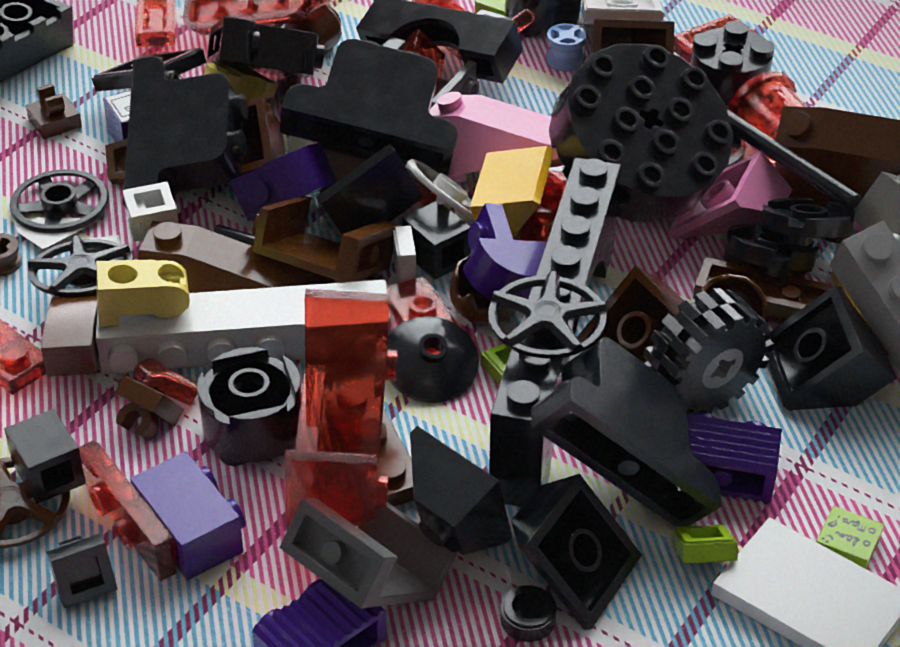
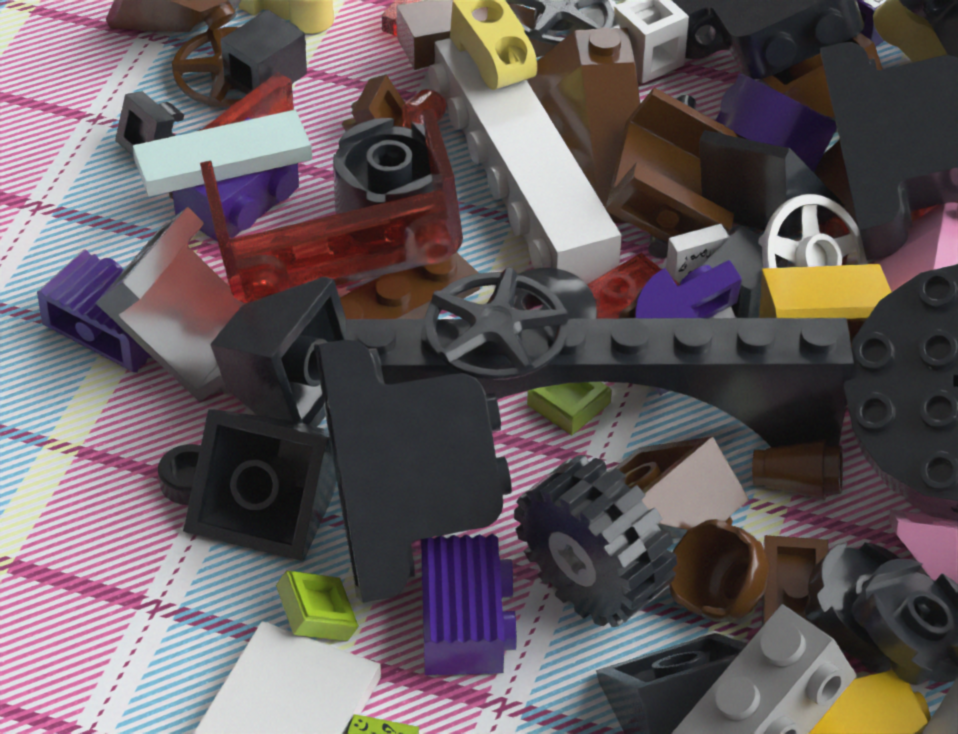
camera: 75 degrees right, 5 degrees up
none -> light aqua tile [133,110,312,197]
none -> reddish brown cone [752,438,843,500]

